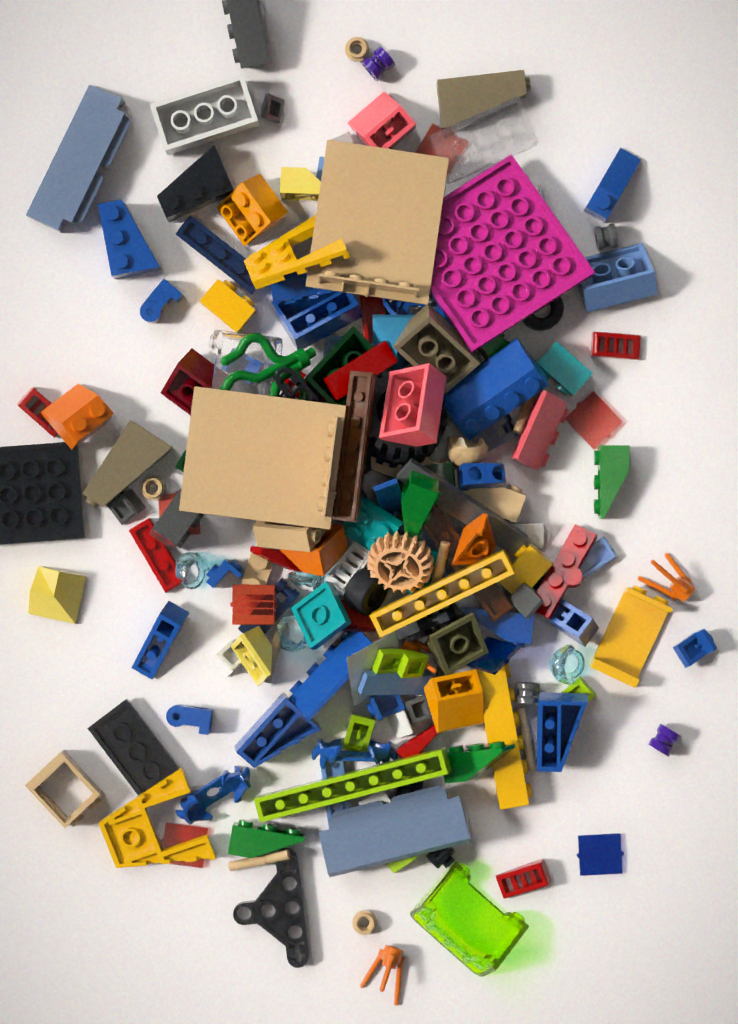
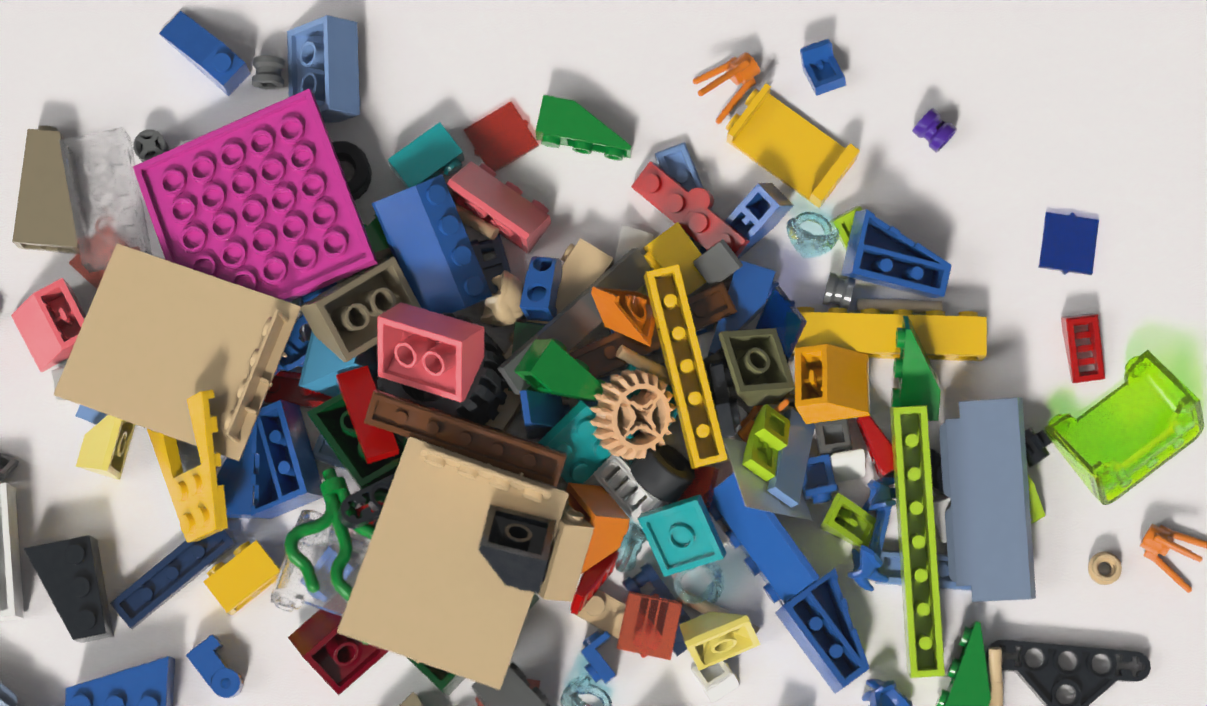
camera: 80 degrees left, 10 degrees down
light orange slope [216,174,288,246] -> none
red slope [590,332,641,360] -> none
none -> dark grey wheel [133,130,169,162]
none -> black slope [478,505,556,593]

